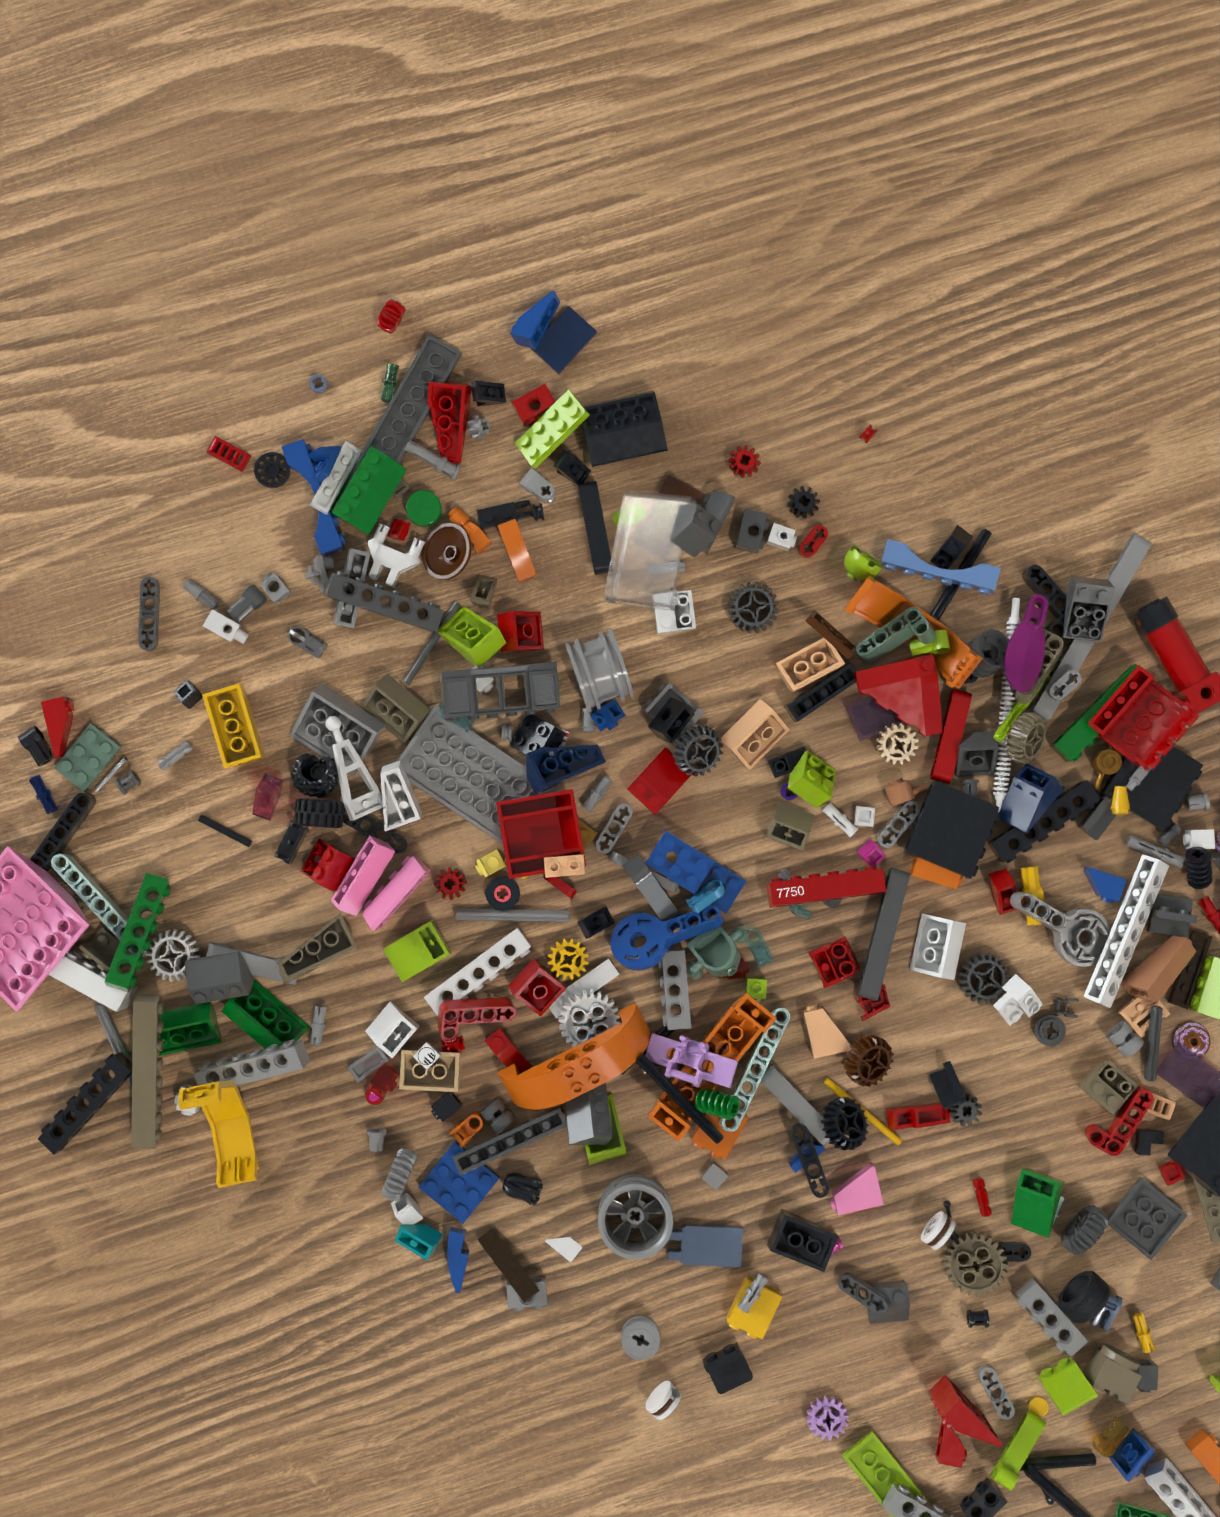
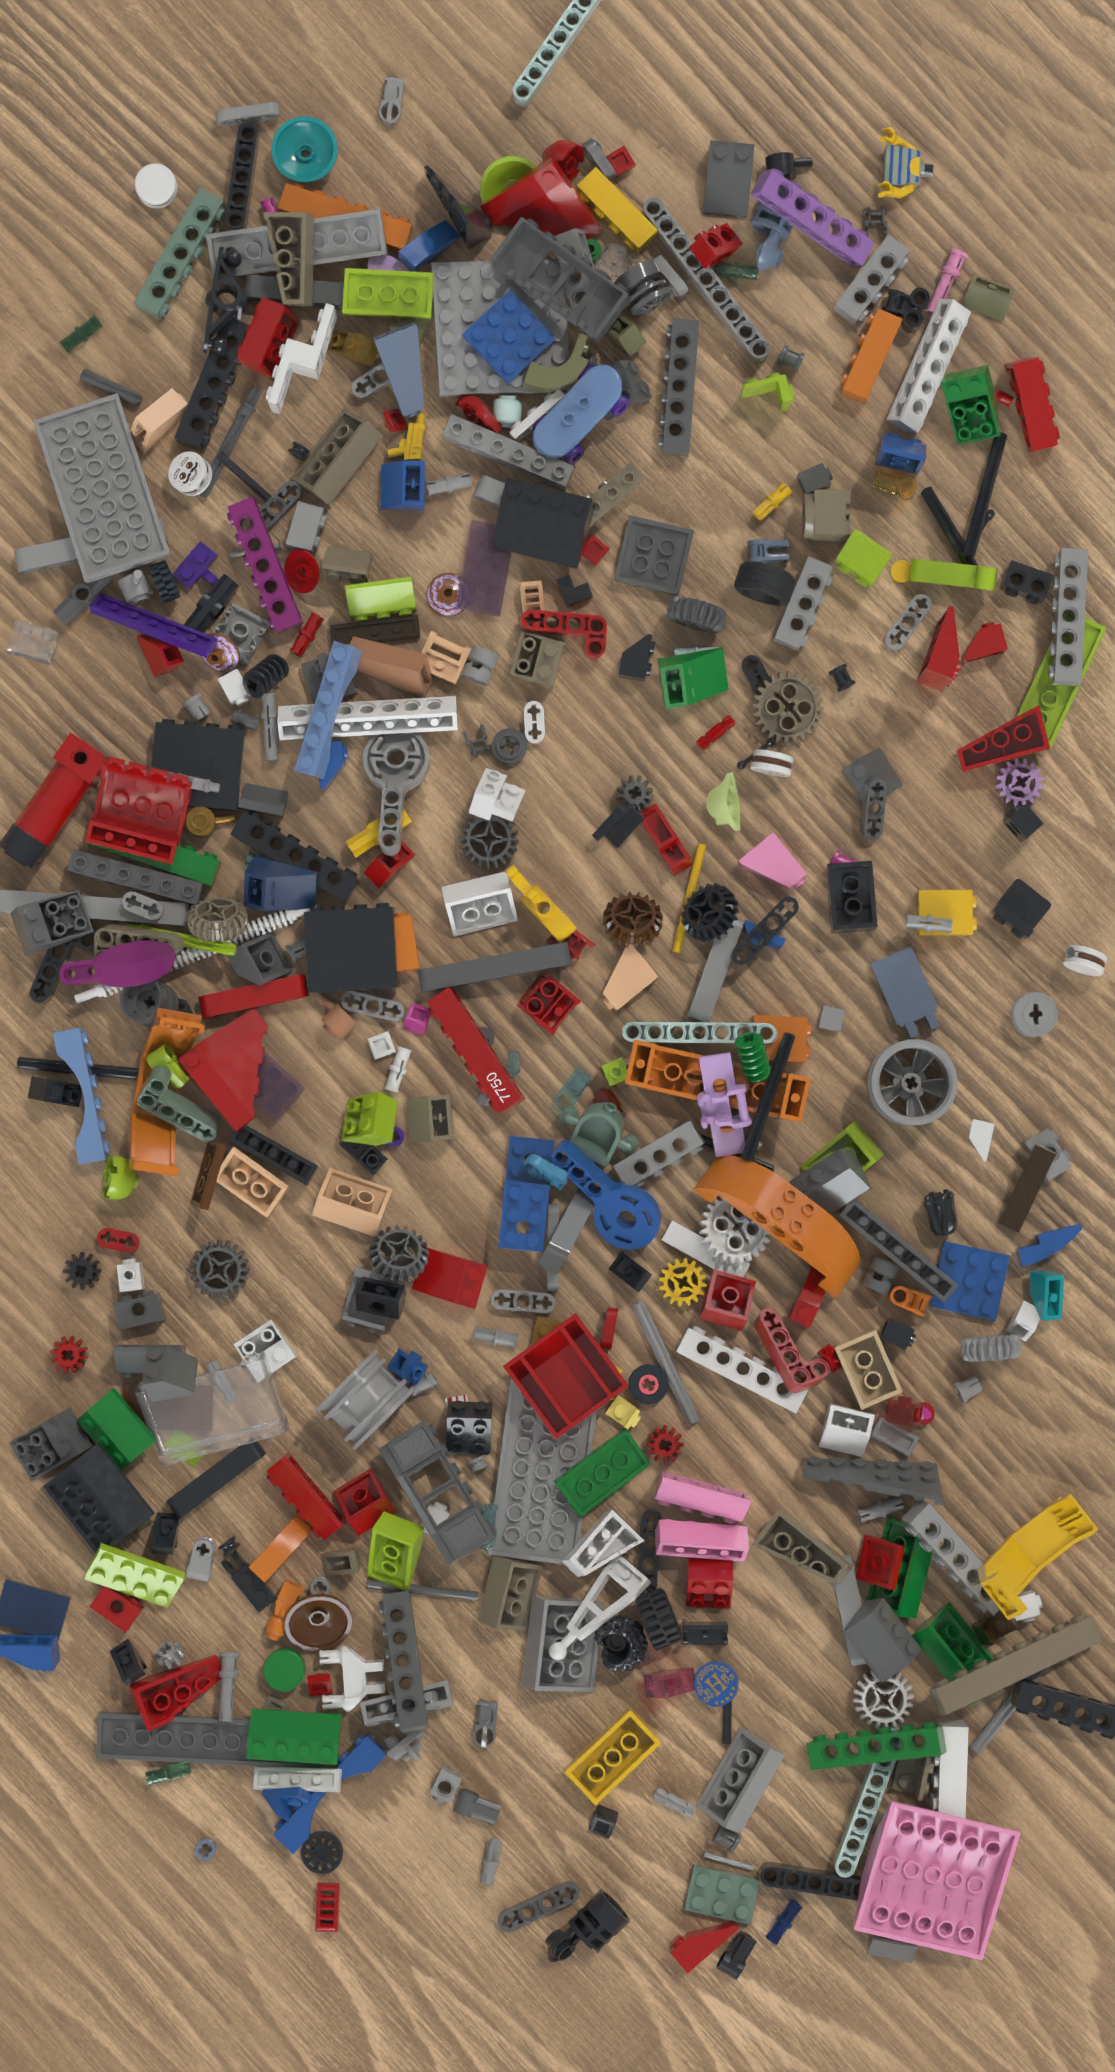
camera: 120 degrees left, 0 degrees up
white torso [203,609,249,644] -> none
red gear [377,299,406,334] -> none
lime slope [383,920,452,982] -> none
white tile [413,1042,441,1070] -> none
dark blue wedge [526,745,606,795] -> none
light nougat brick [544,854,585,878] -> none
tan gear [876,723,919,765] -> none
yellow cone [1110,786,1130,815] -> none
dark grey axle [1144,1006,1163,1081] -> none
none -> dark grey slope [10,1407,93,1481]
none -> dark grey brick [67,849,205,905]
none -> green slope [77,1388,157,1470]
none -> red slope [266,1452,346,1540]
none -> medium blue arch [295,641,363,780]
none -> light grey bush [310,1576,330,1595]
none -> yellow piece [505,865,577,943]
none -> white beam [524,701,545,744]
none -> black cylinder [546,1889,630,1962]
none -> green tile [553,1428,651,1518]
none -> black slope [618,634,656,682]
none -> blue tile [694,1661,739,1707]
none -> light grey slope [696,1727,785,1834]
none -> yellowish green hat [706,772,741,831]
none -> dark grey wing [802,1457,943,1506]
none -> red plate [856,1535,905,1590]
none -> red wedge [957,705,1050,772]
none -> dark brown slope [971,1610,1020,1646]
none -> black brick [1003,804,1044,842]

